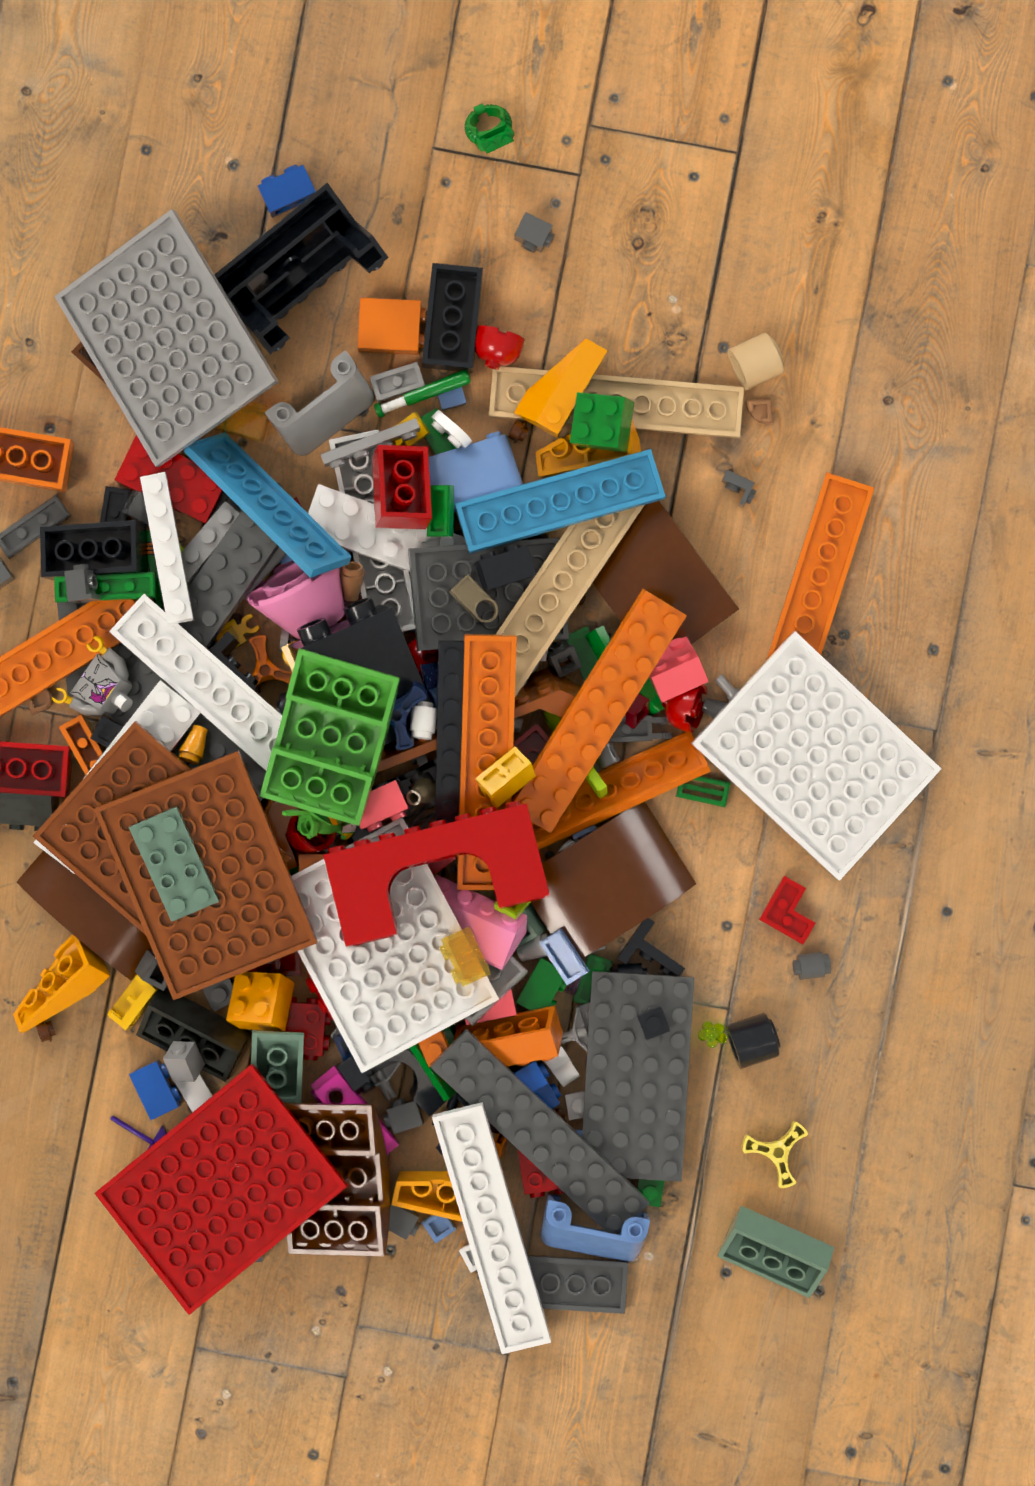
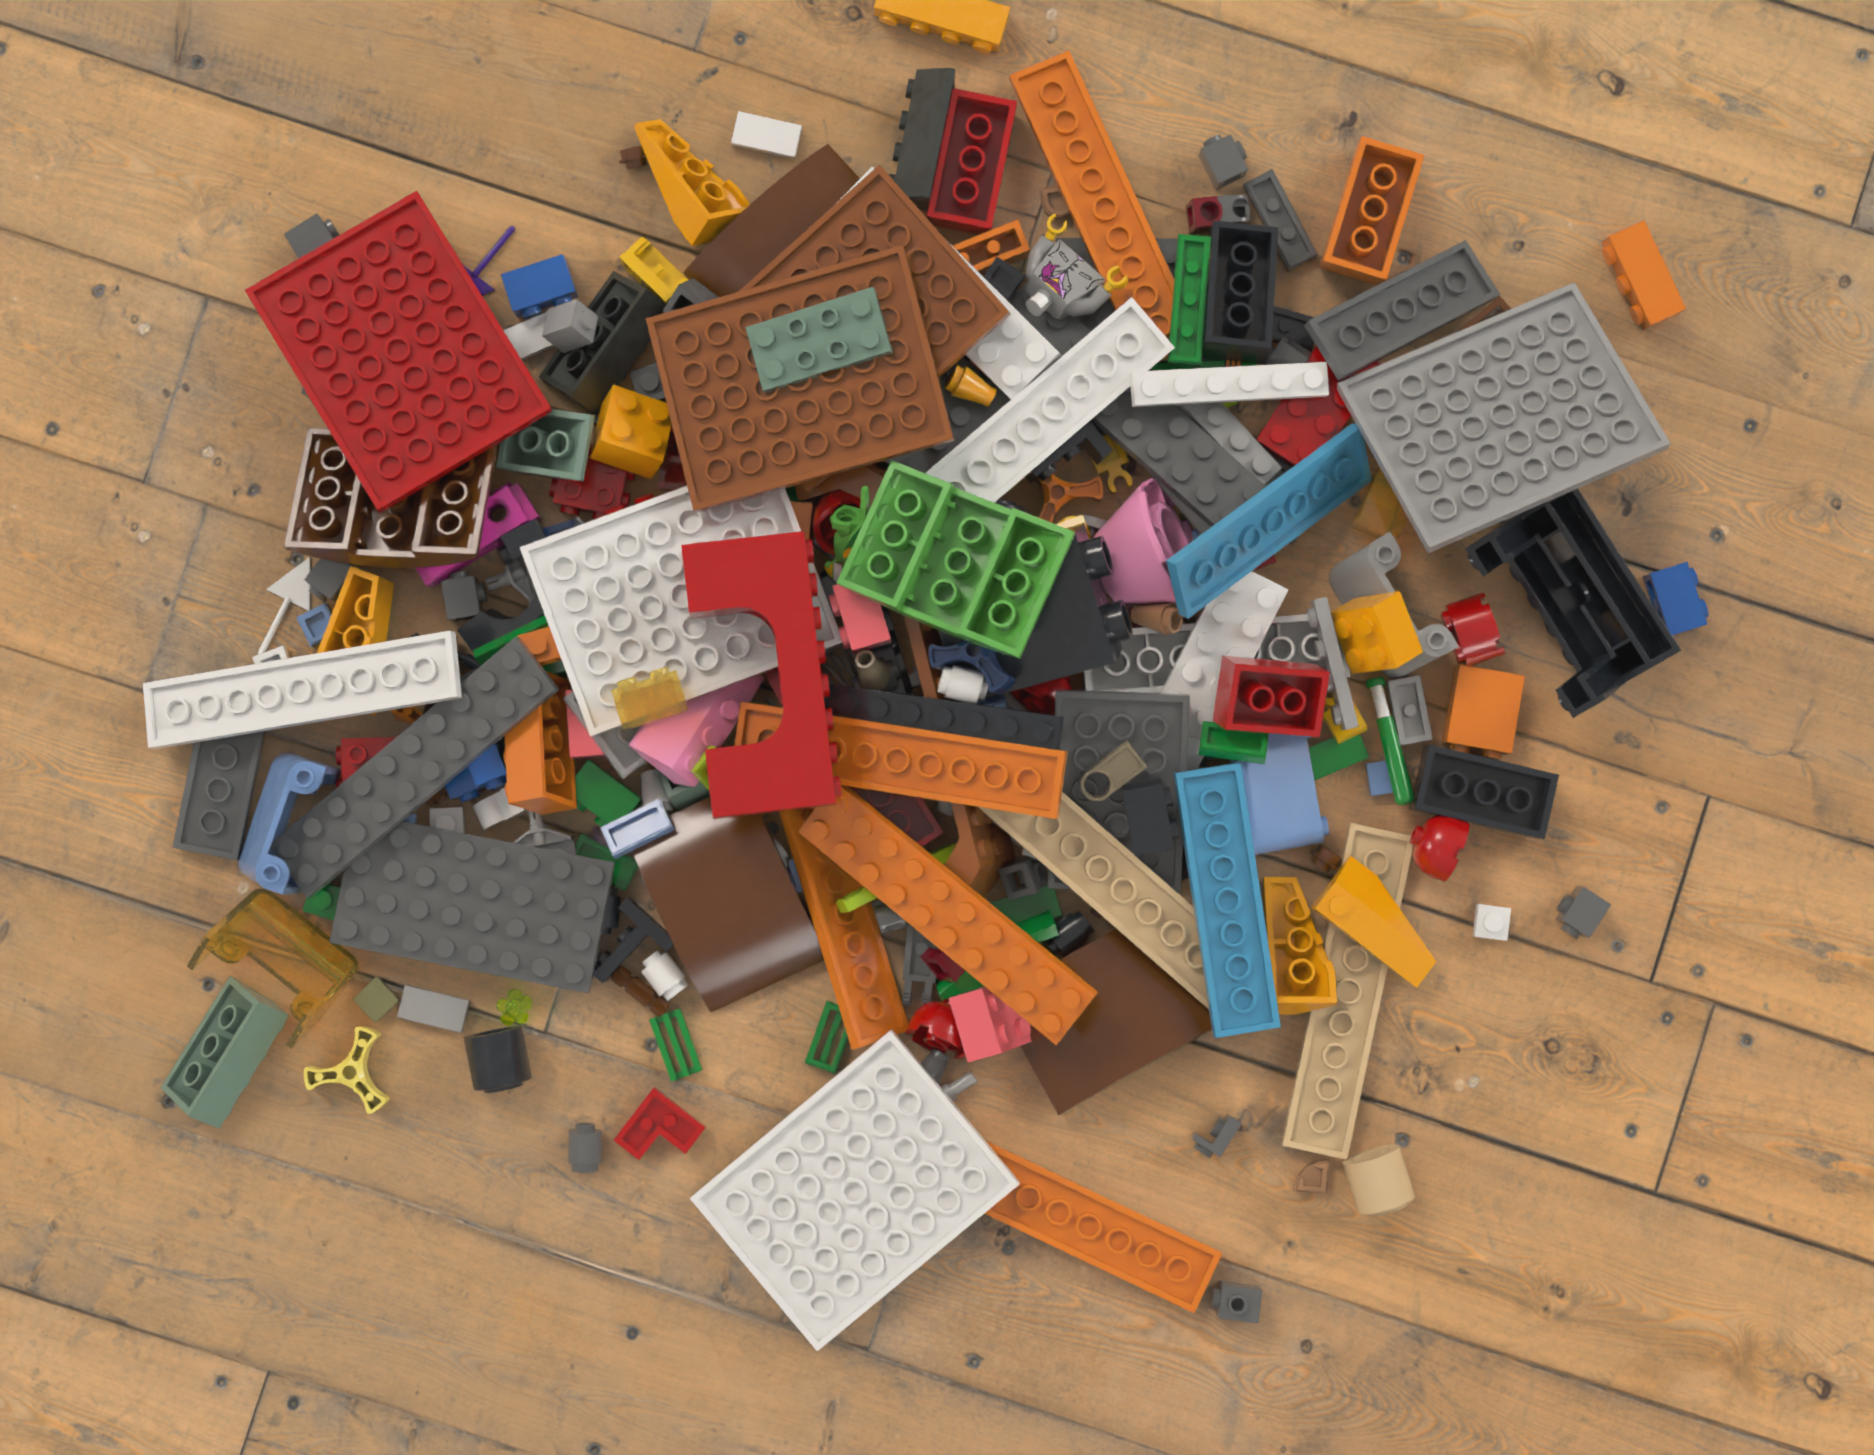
camera: 100 degrees right, 0 degrees up
dark grey brick [64,564,101,603] -> none
dark blue sticker [421,662,438,690] -> none
white plate [431,410,472,448] -> none
green piece [464,103,515,154] -> none
yellow hinge [475,747,536,808] -> none
green brick [570,392,634,452] -> none
black plate [637,1006,670,1040] -> none
none -> clear yellow windscreen [187,888,358,1048]
none -> white piece [258,557,311,655]
none -> dark grey brick [284,213,340,258]
none -> olive tile [353,976,401,1023]
none -> light grey tile [397,985,470,1033]
none -> reddish brown axle [611,966,670,1017]
none -> white brick [641,950,688,1001]
none -> green tile [649,1008,703,1082]
none -> white tile [731,111,802,159]
none -> black brick [1043,911,1094,957]
none -> leg [1186,195,1251,234]
none -> dark grey brick [1211,1280,1263,1323]
none -> dark grey plate [1304,240,1500,381]
none -> light orange brick [1331,591,1423,674]
none -> red brick [1441,592,1505,666]
none -> white plate [1472,904,1511,941]
none -> orange brick [1602,220,1686,330]

